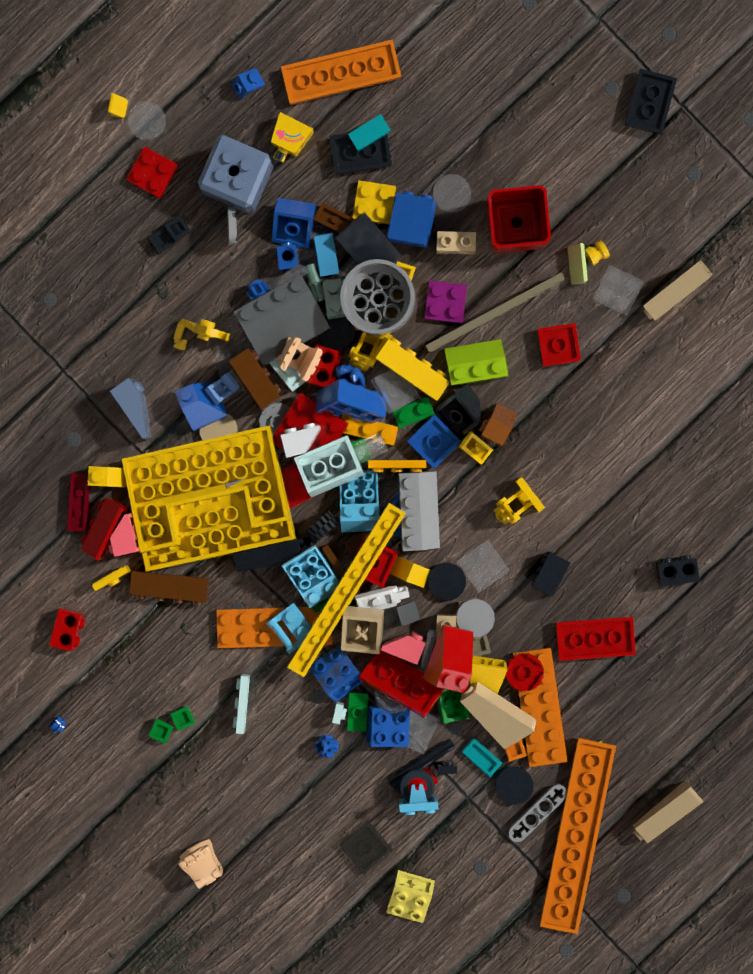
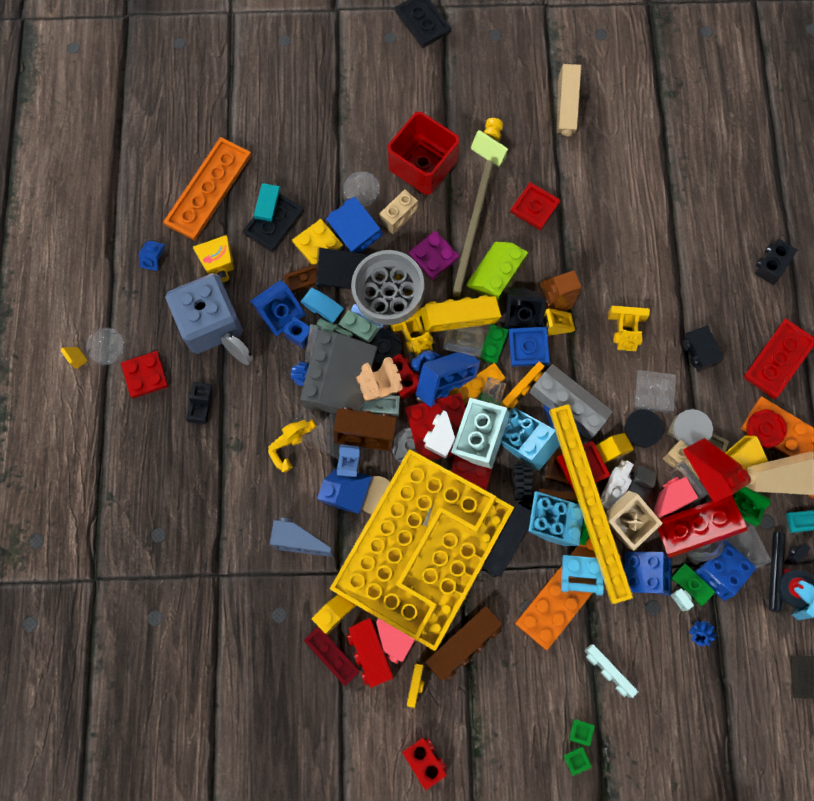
camera: 45 degrees left, 15 degrees down
clear plate [592,265,644,316] -> none

